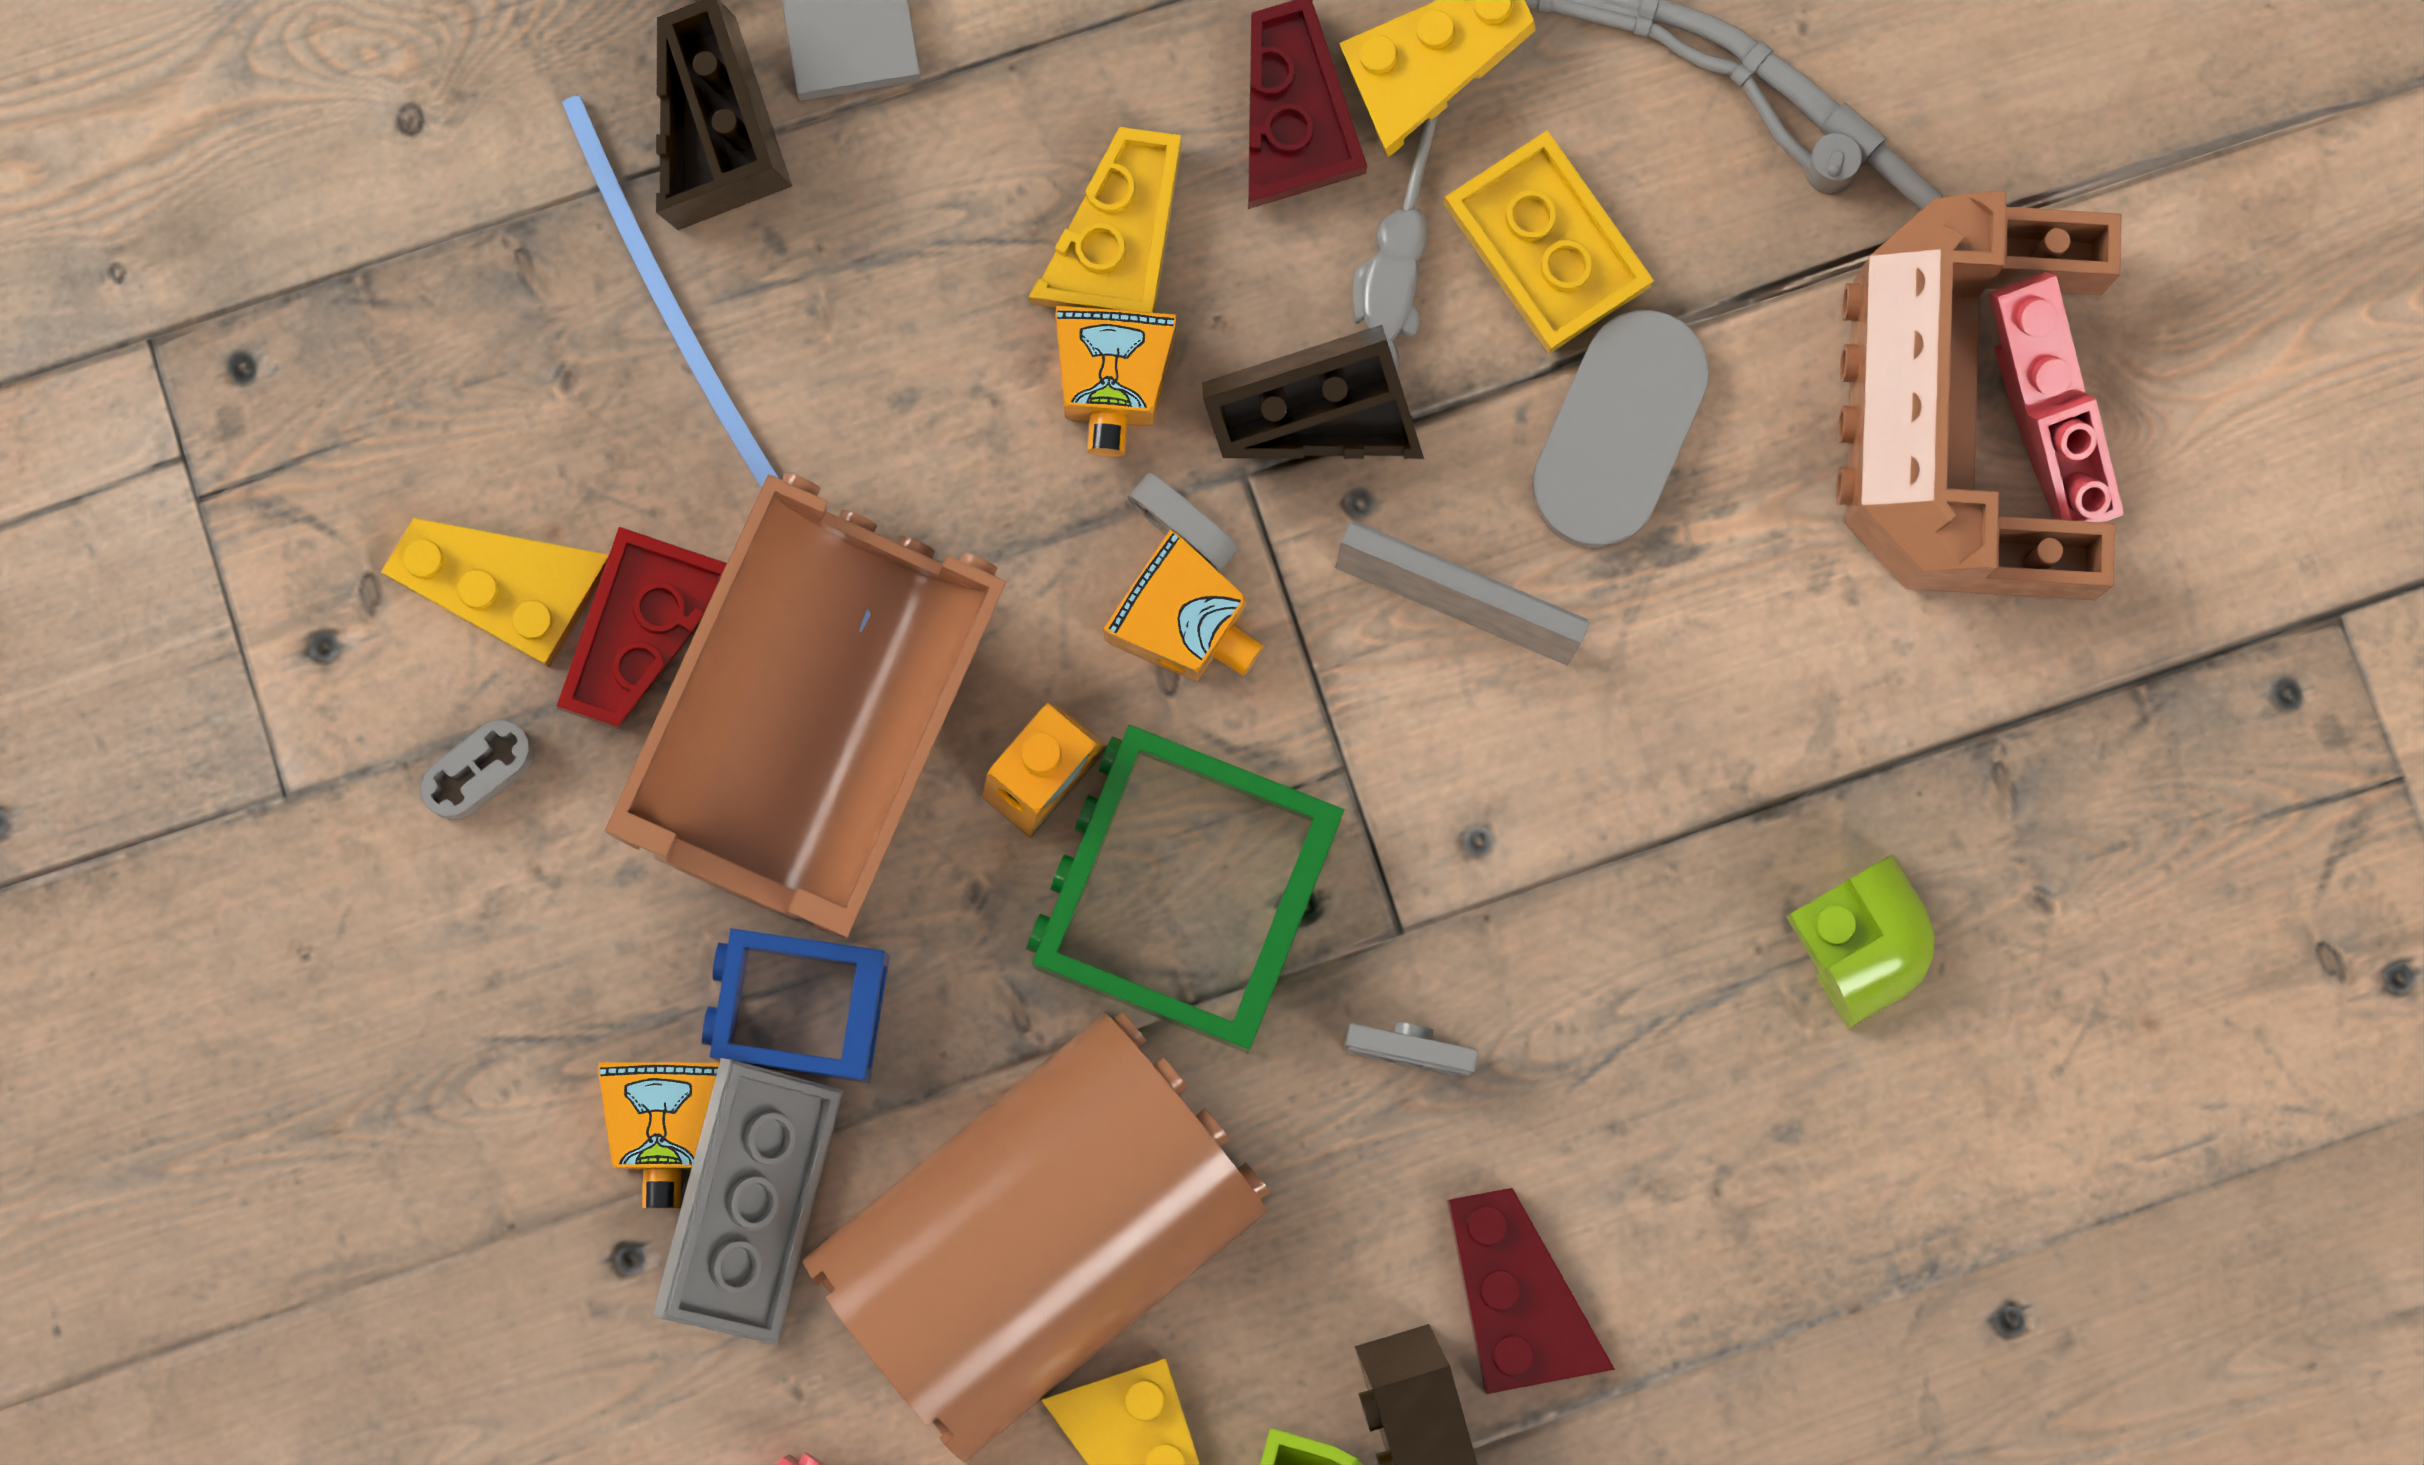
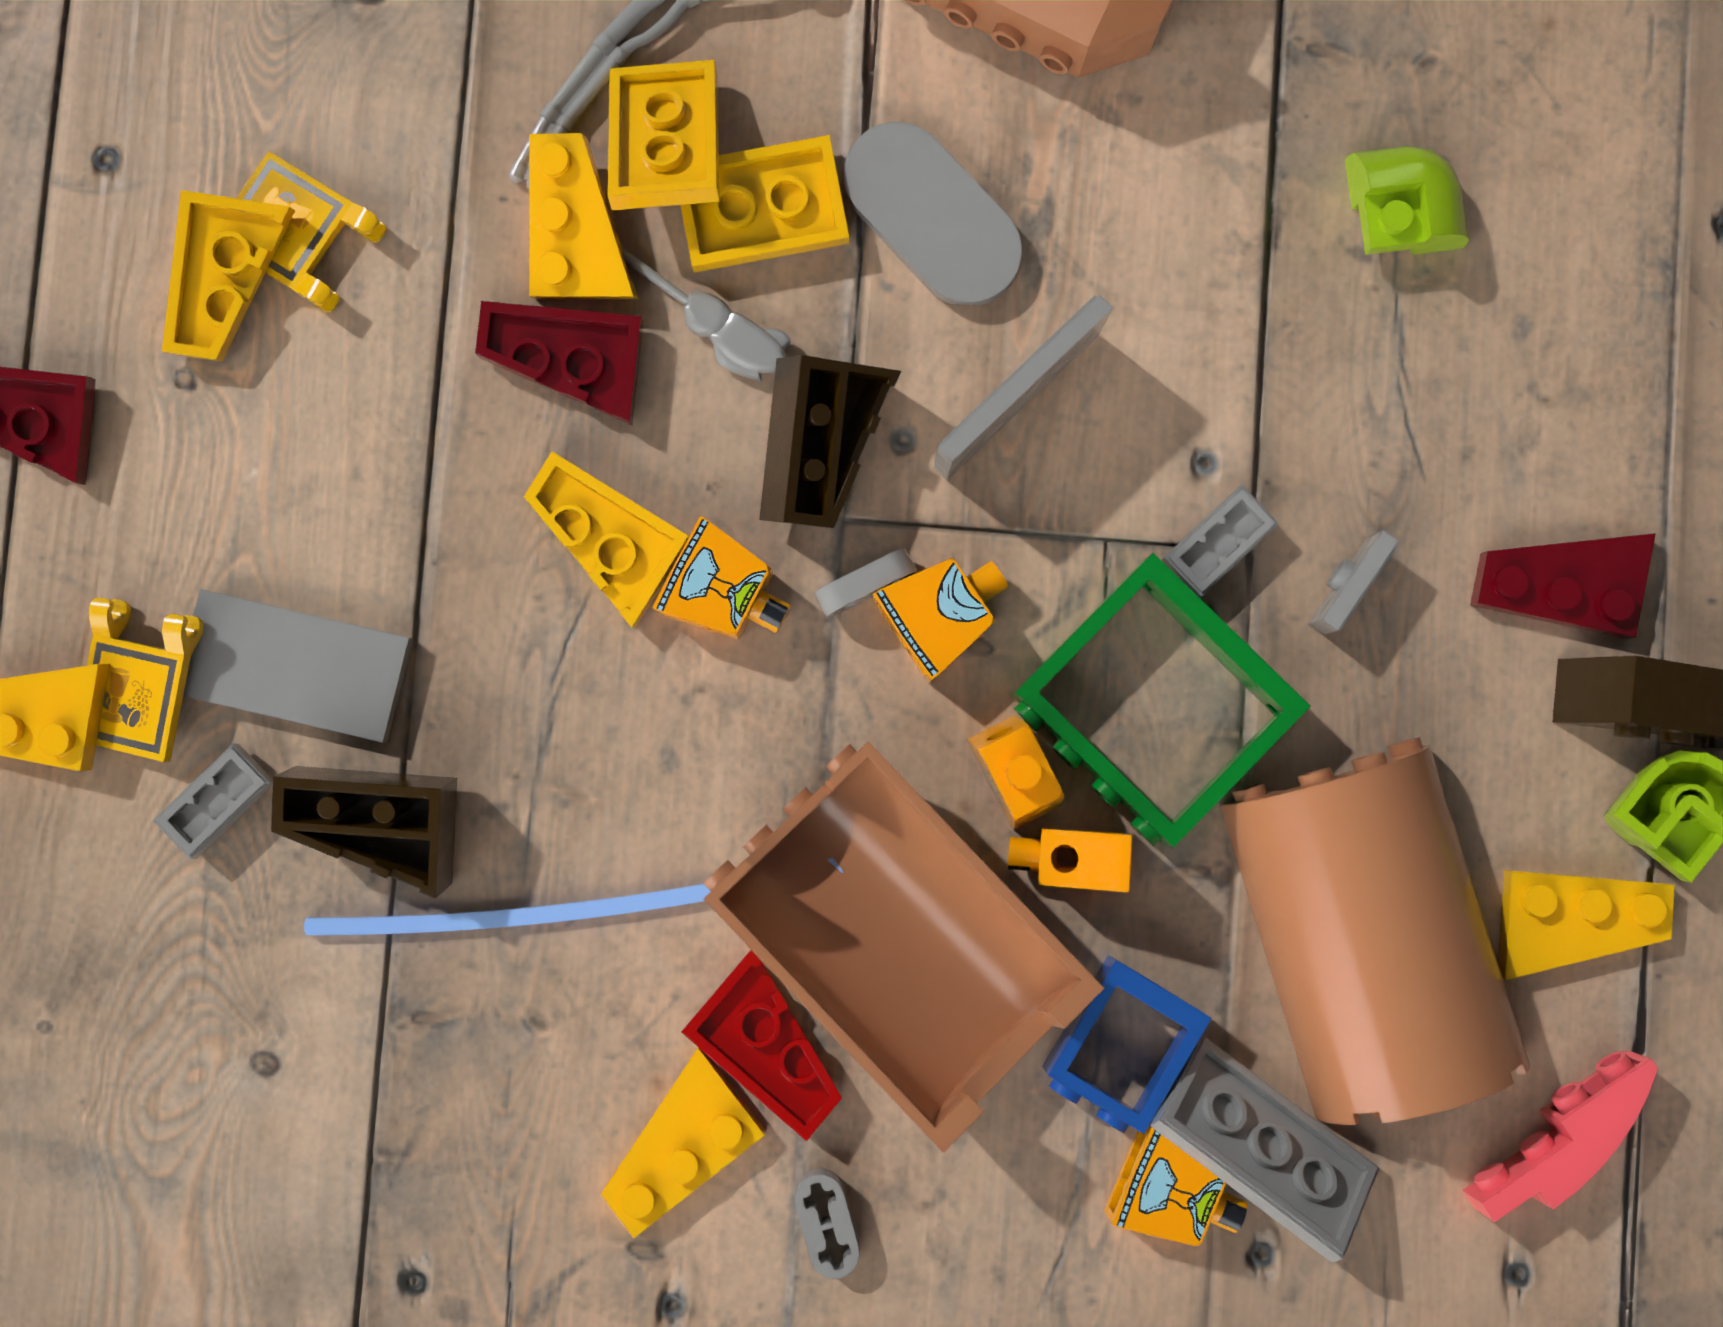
camera: 65 degrees left, 5 degrees up
none -> yellow plate [608,59,720,210]
none -> light orange torso [1008,828,1133,892]
none -> light grey plate [1161,485,1279,598]

